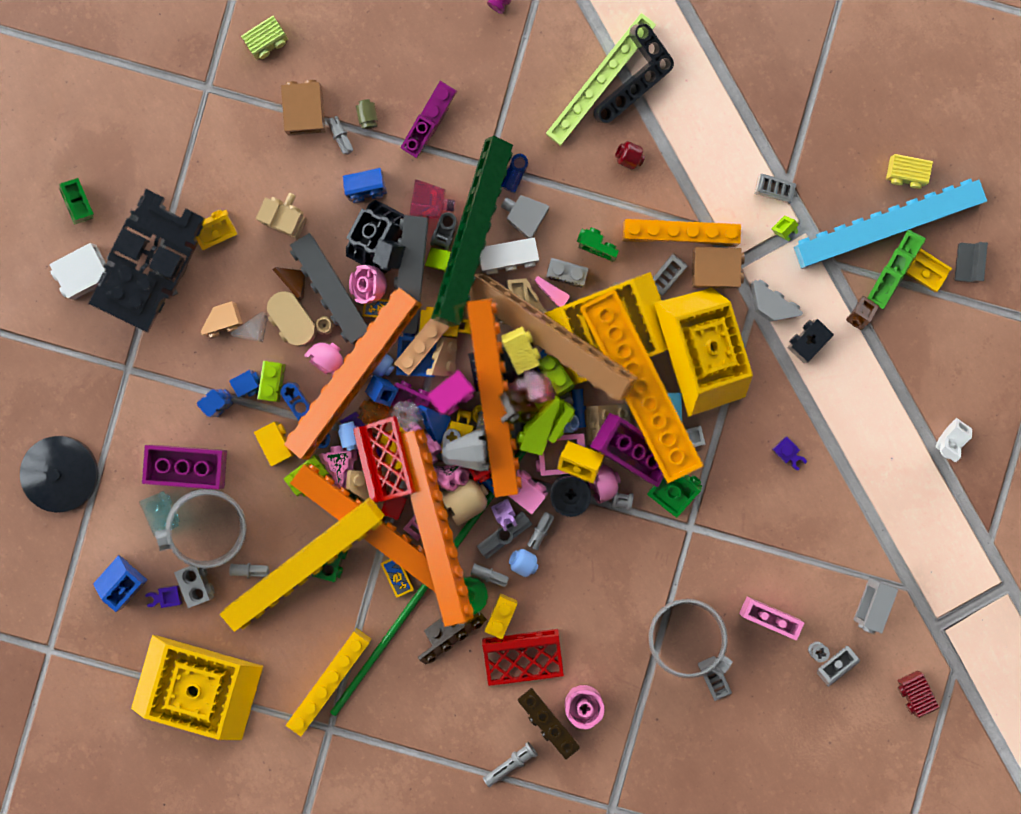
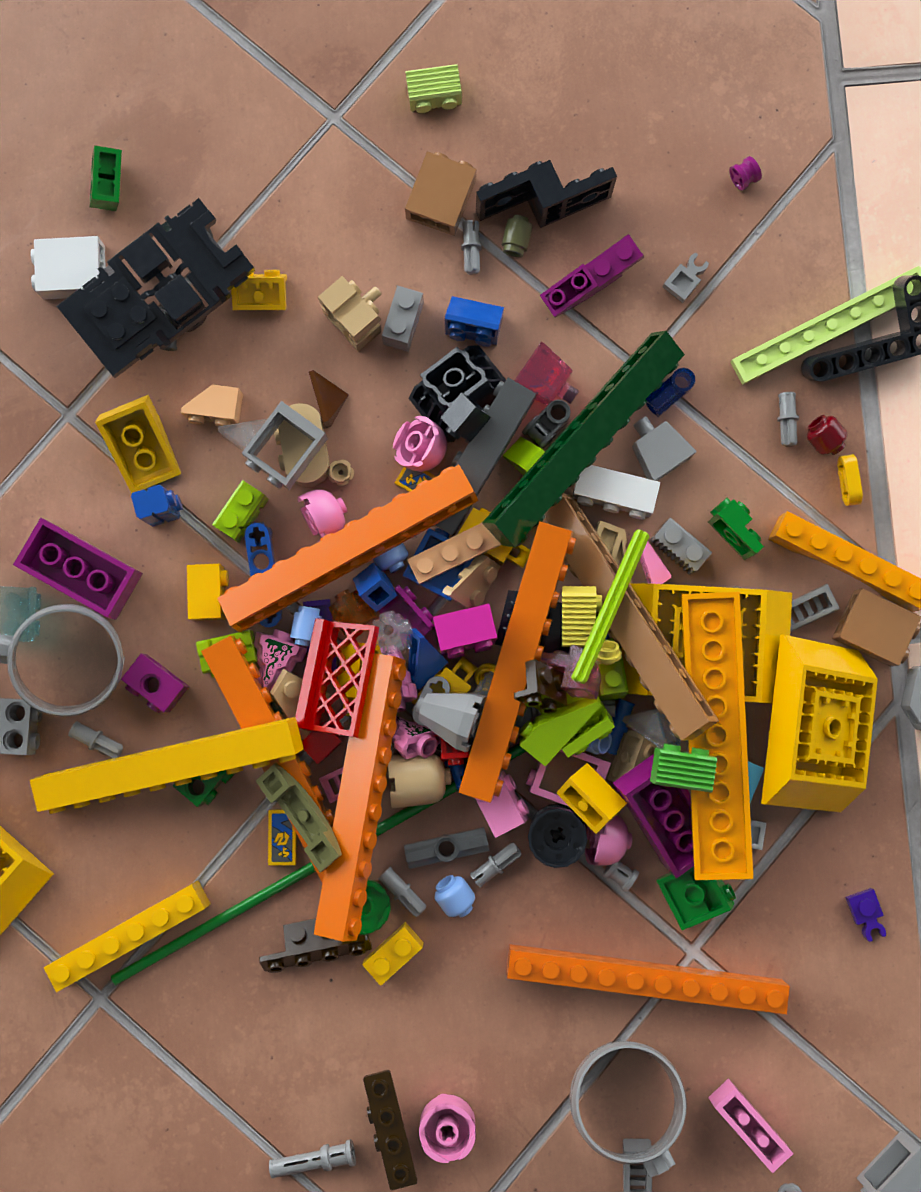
camera: 25 degrees right, 5 degrees down
blue brick [229,370,261,398] -> none
dark grey brick [290,233,368,344] -> none
red fence [482,629,564,686] -> none
lavender plate [491,499,517,531] -> none
none -> yellow slope [95,395,181,494]
none -> magenta brick [121,653,190,713]
none -> light grey window [242,401,328,490]
none -> olive slope [256,763,342,873]
none -> light grey brick [382,285,424,352]
none -> black bracket [476,160,617,228]
none -> orange brick [506,944,790,1015]
none -> lime axle [571,529,649,684]
none -> light yellow plate [596,640,622,665]
none -> clear slope [622,708,681,748]
none -> bright green brick [650,743,717,793]
none -> light grey plate [663,253,709,303]
none -> light grey axle [777,392,799,446]
none -> yellow beam [837,454,863,506]

